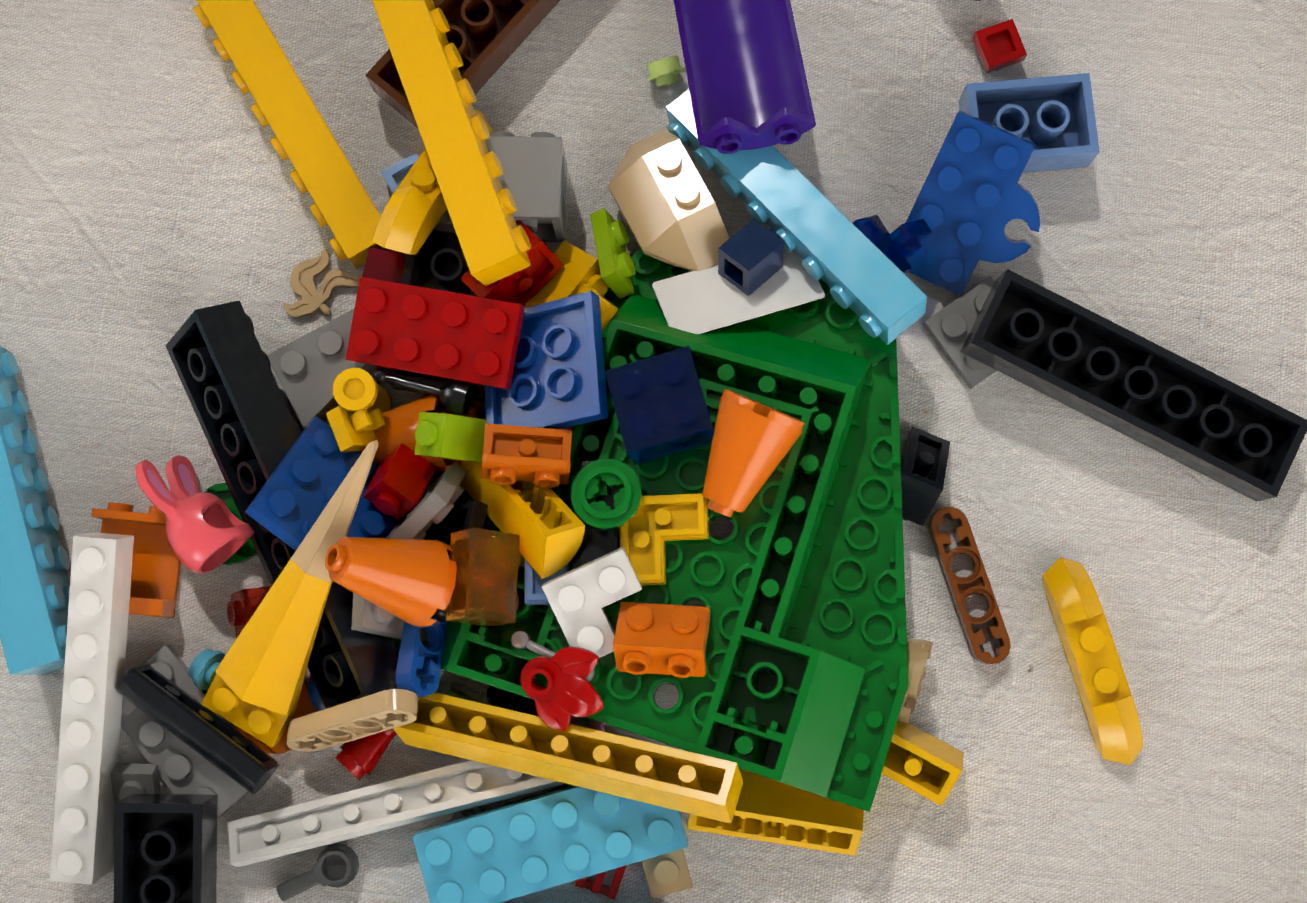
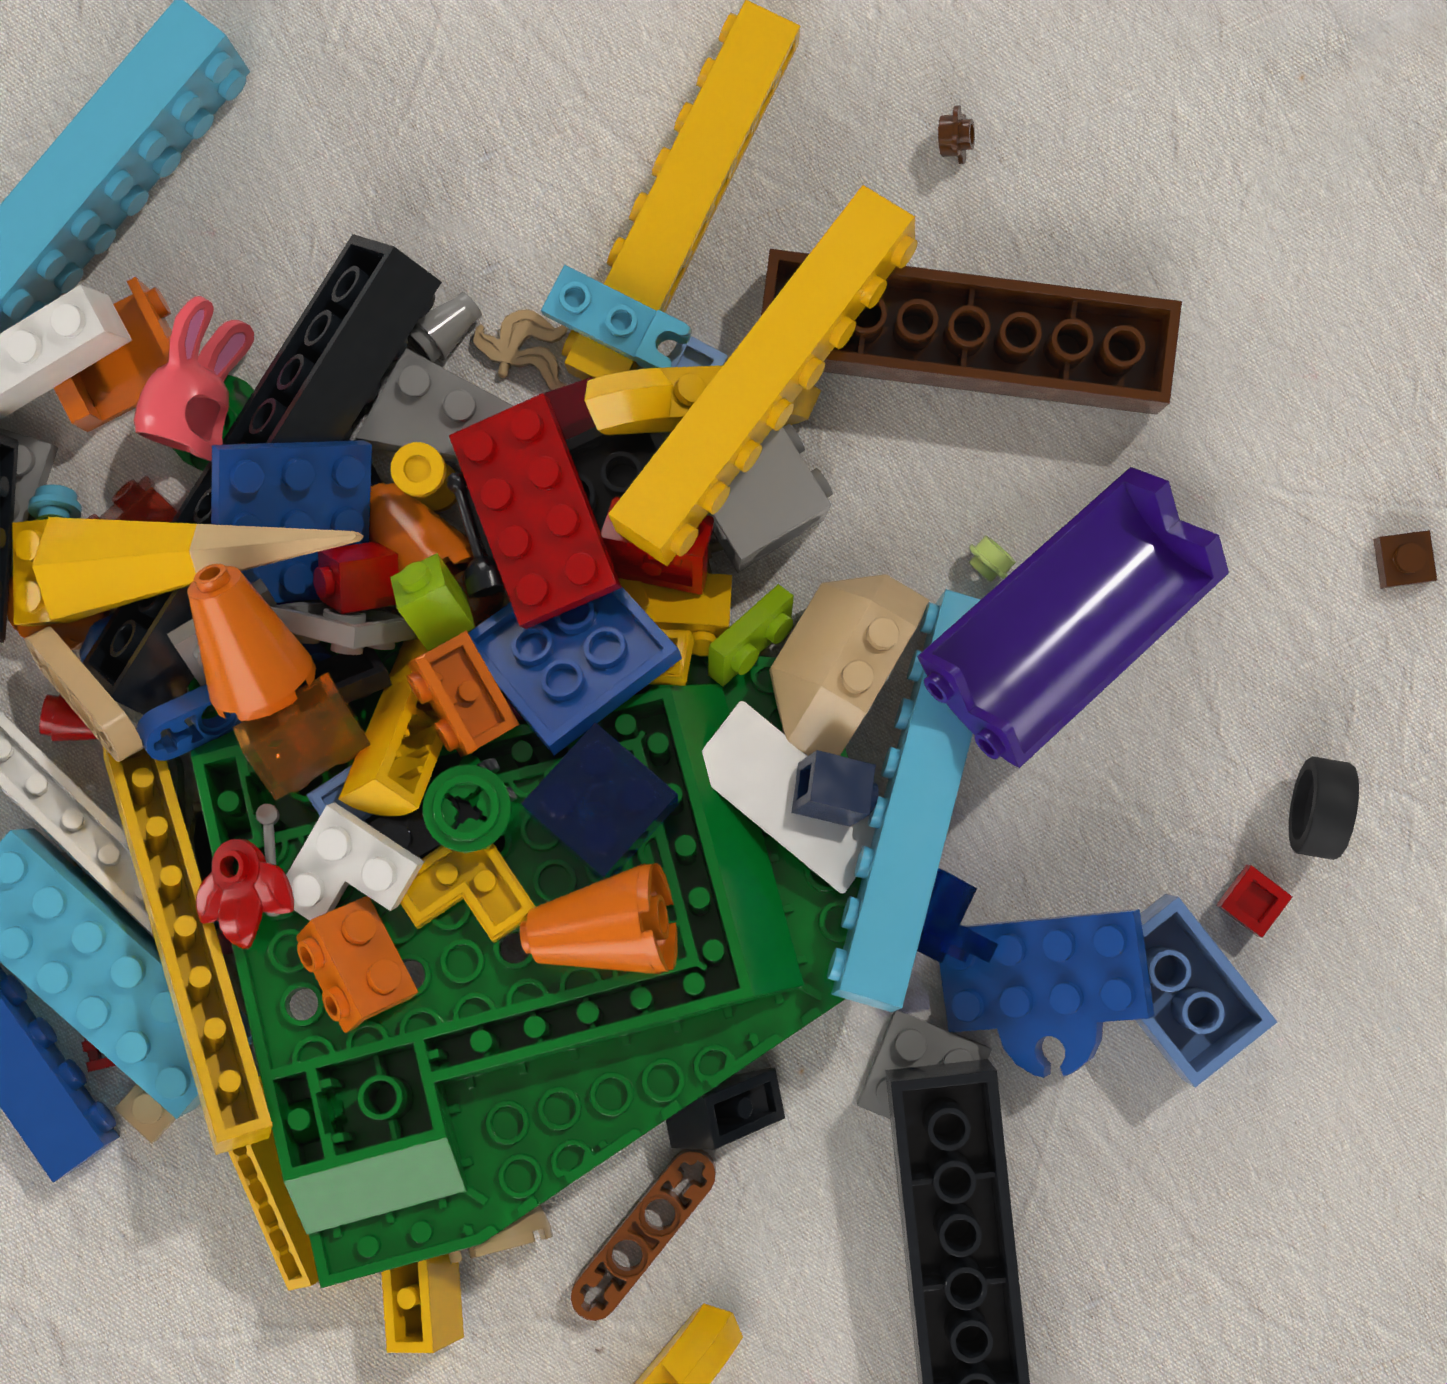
camera: 55 degrees right, 5 degrees up
yellow tile [326,406,385,452] -> none
none -> light grey cone [407,292,482,362]
none -> medium azure plate [541,264,692,369]

